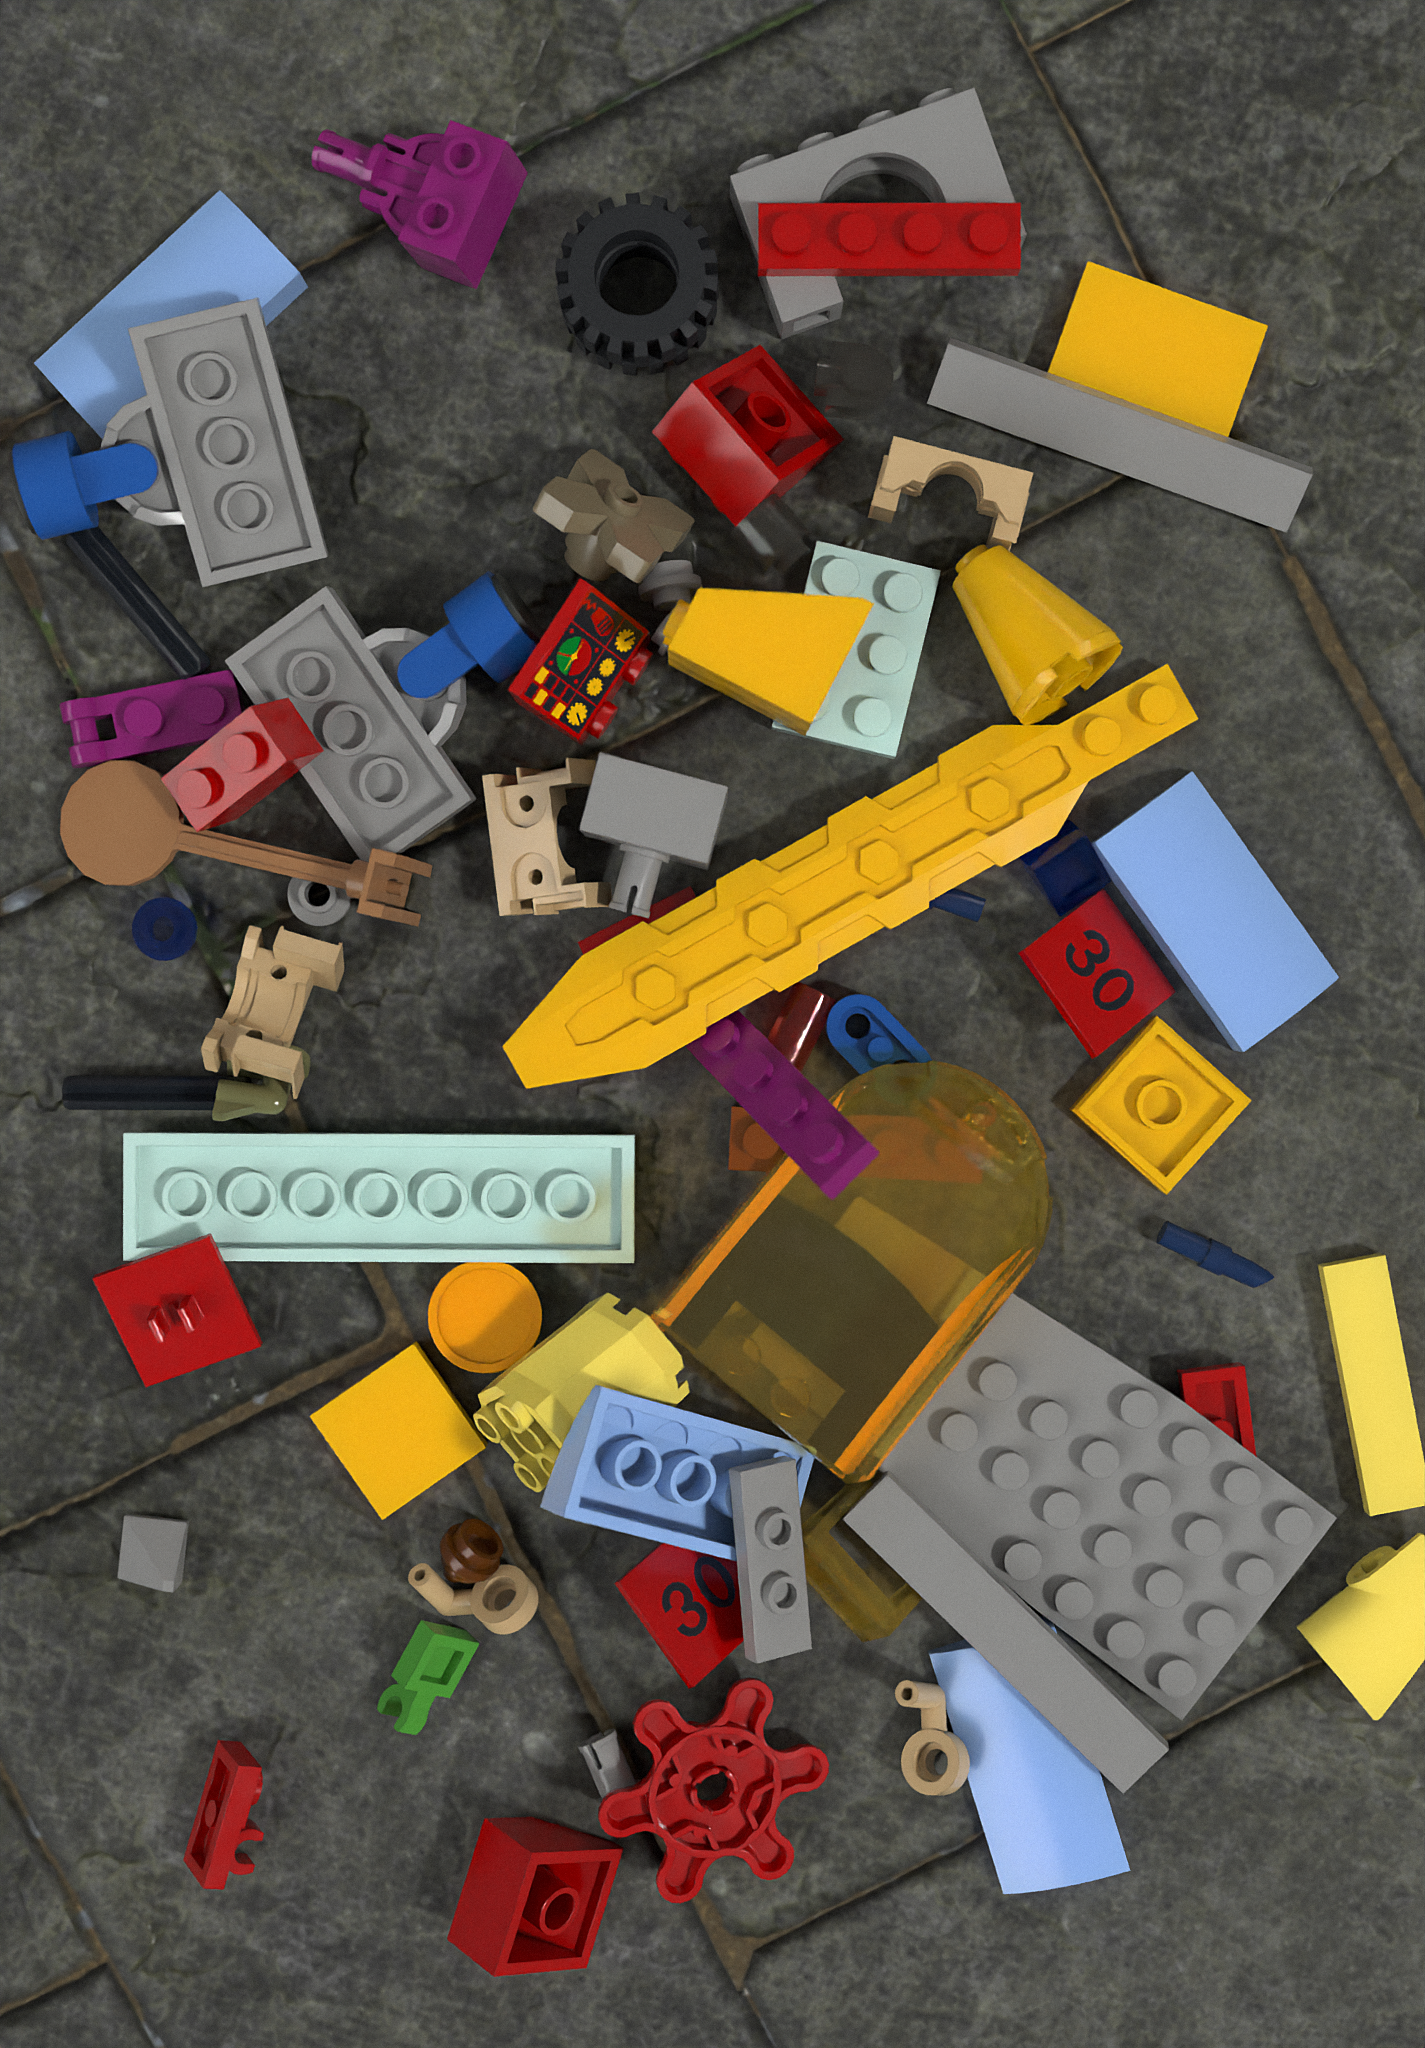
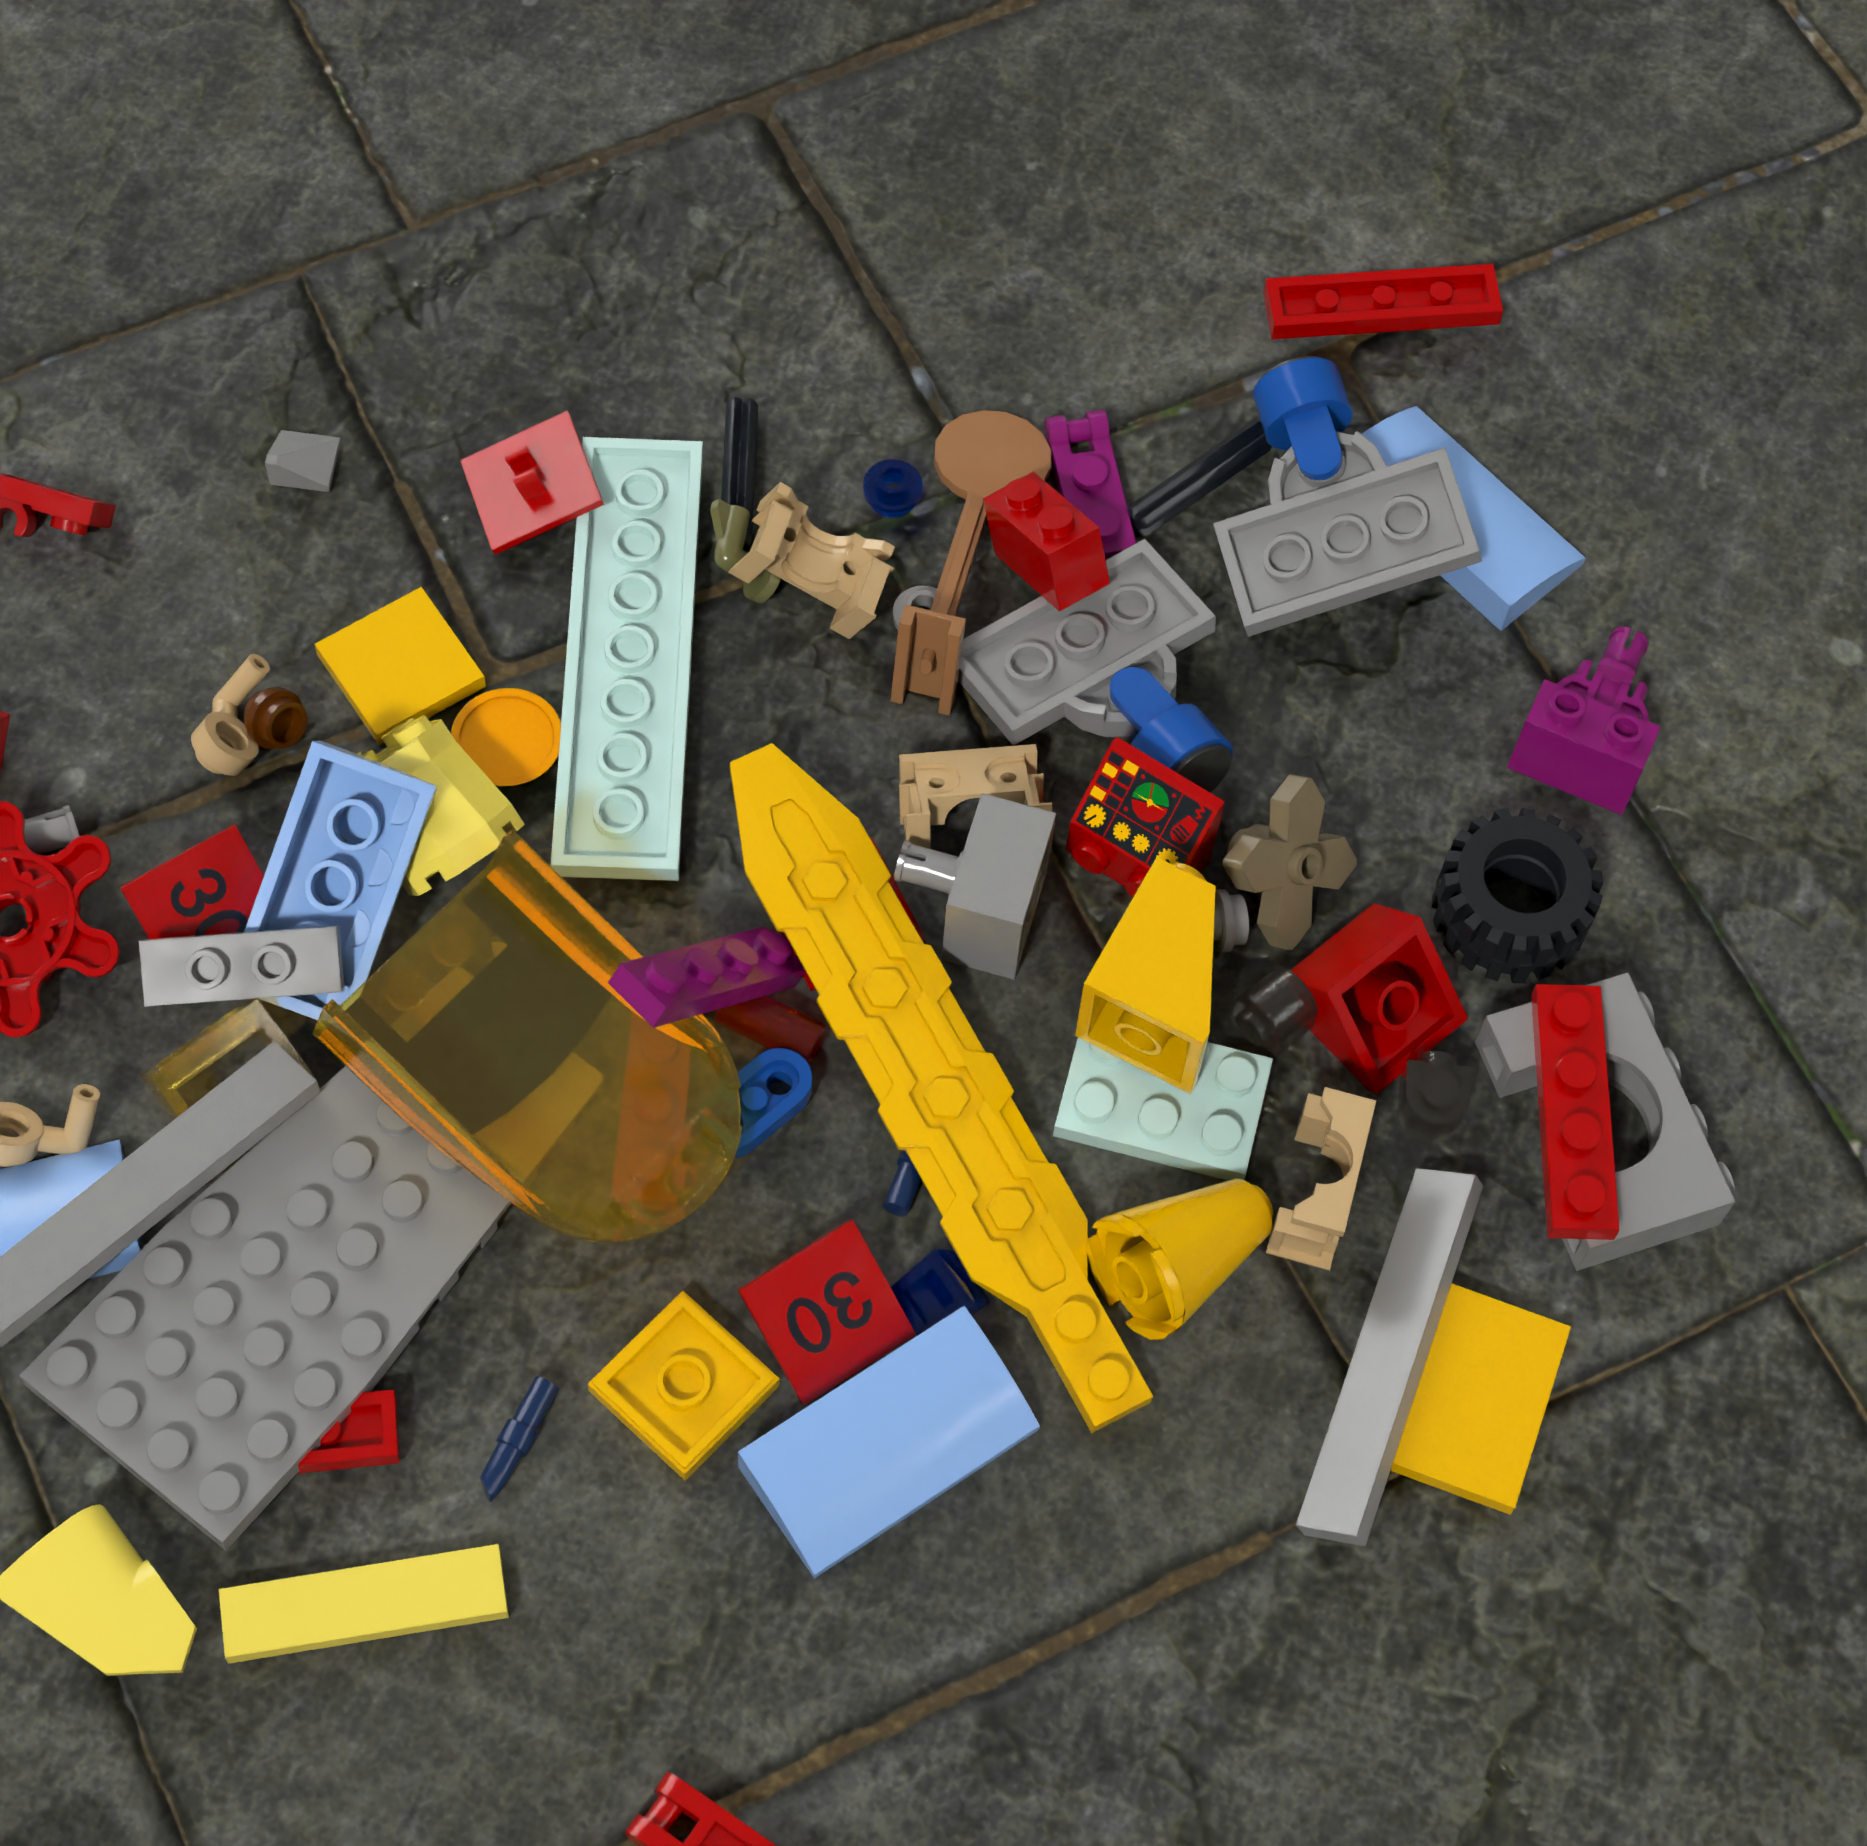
camera: 90 degrees right, 25 degrees down
bright green plate [377,1620,480,1735] -> none

